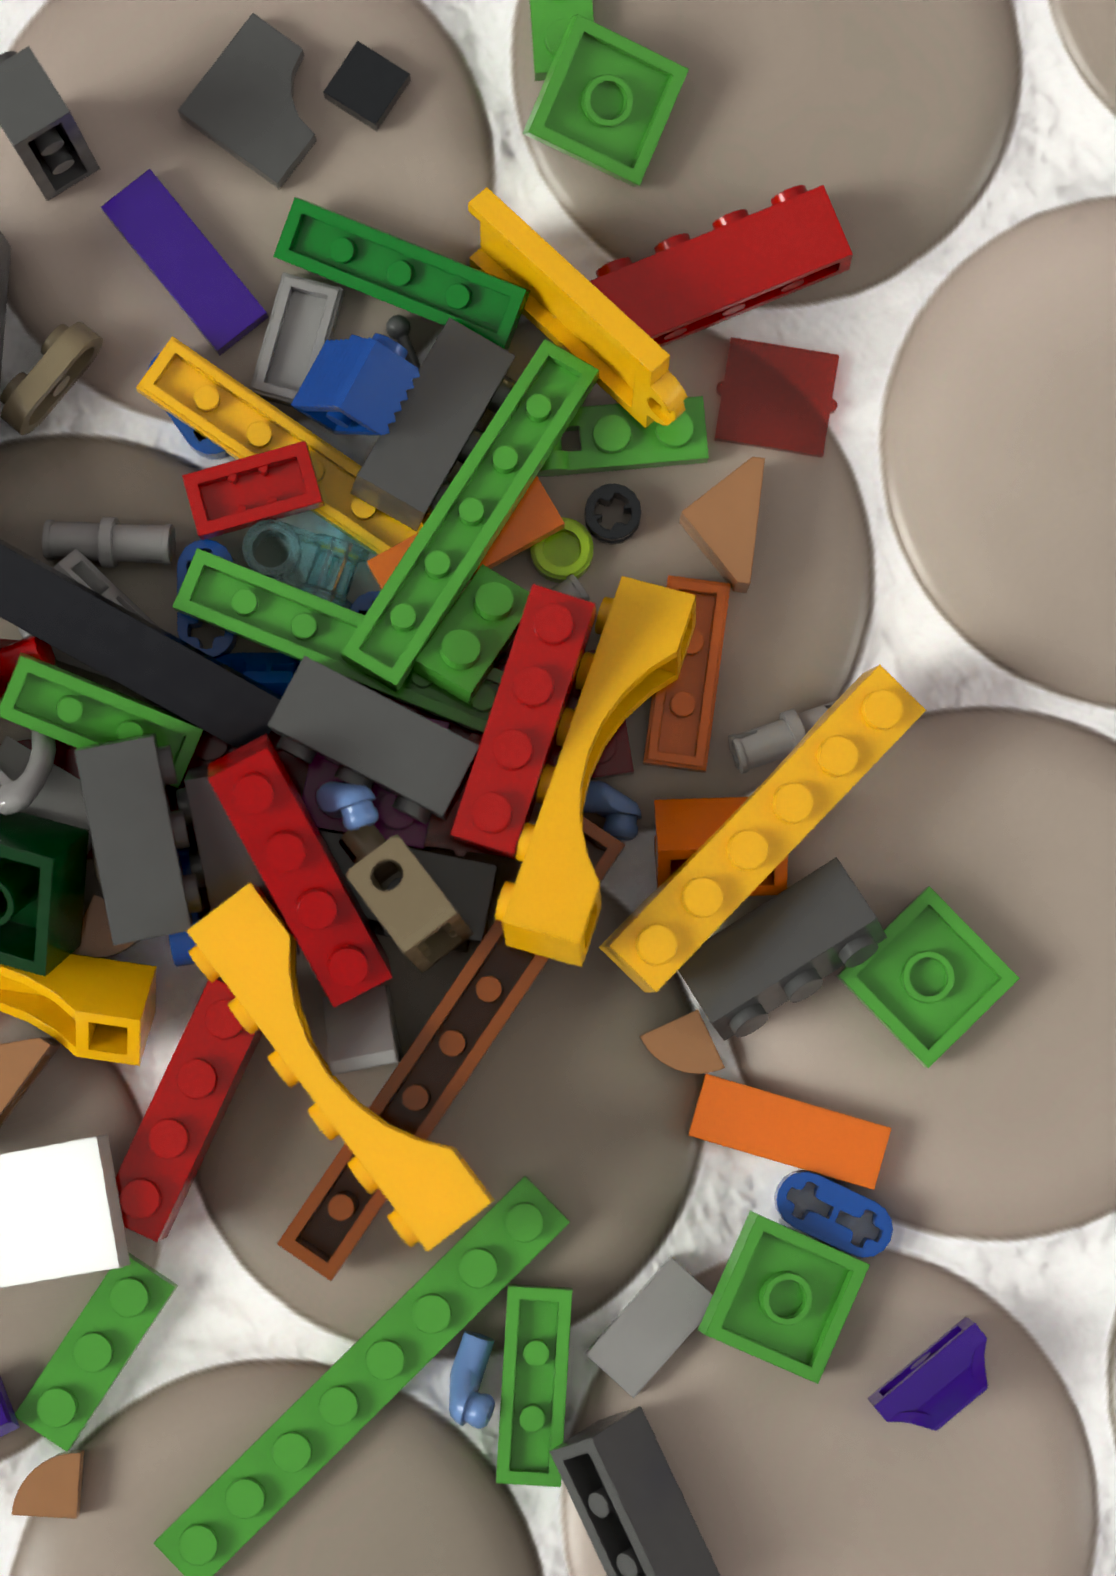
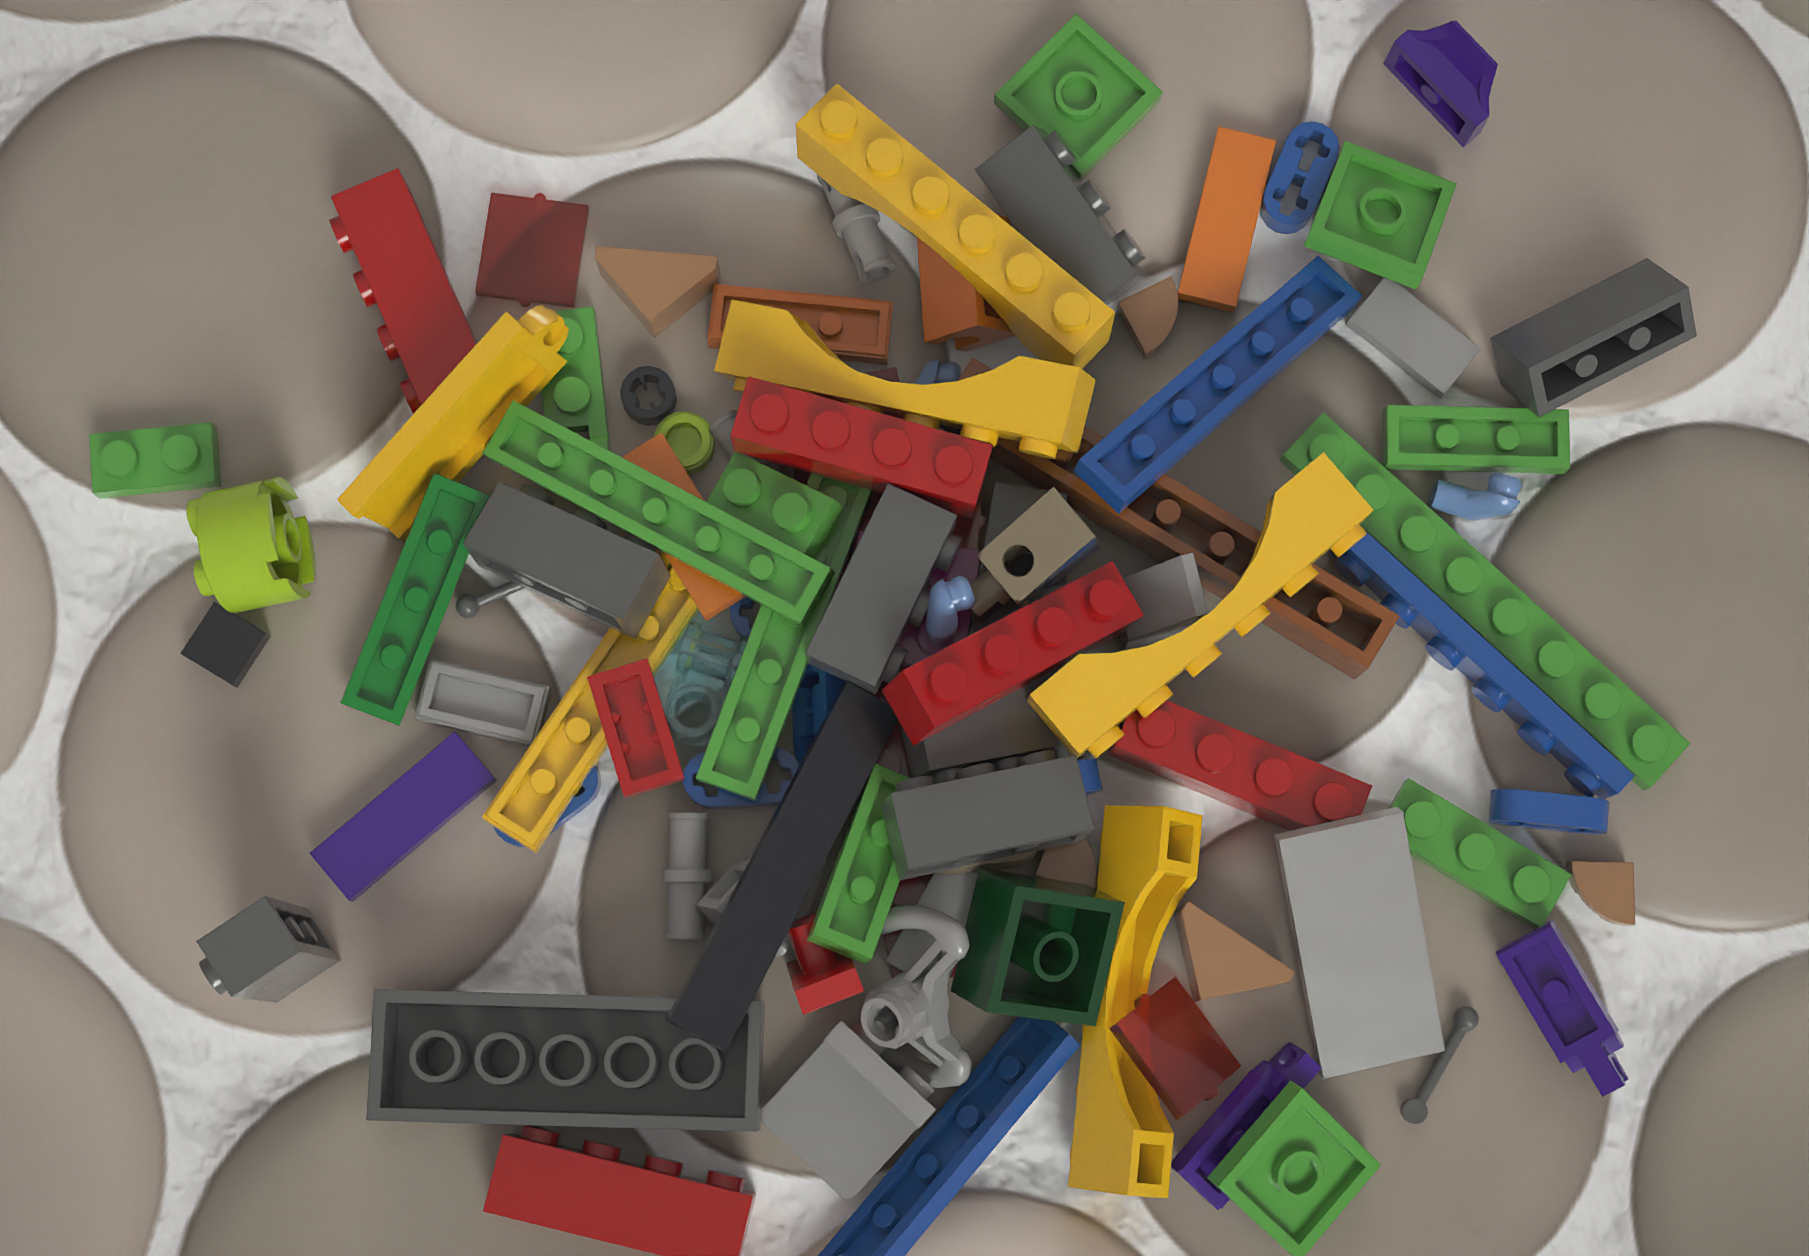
camera: 95 degrees left, 5 degrees down
dark tan plate [0,321,103,435] -> none
dark grey tile [178,13,317,190] -> none
blue brick [291,333,420,435] -> none
bright green plate [522,14,689,187] -> none
none -> lime brick [186,477,316,613]
none -> blue plate [1074,256,1362,514]
none -> blue plate [1328,533,1635,799]
none -> blue beam [1488,789,1609,834]

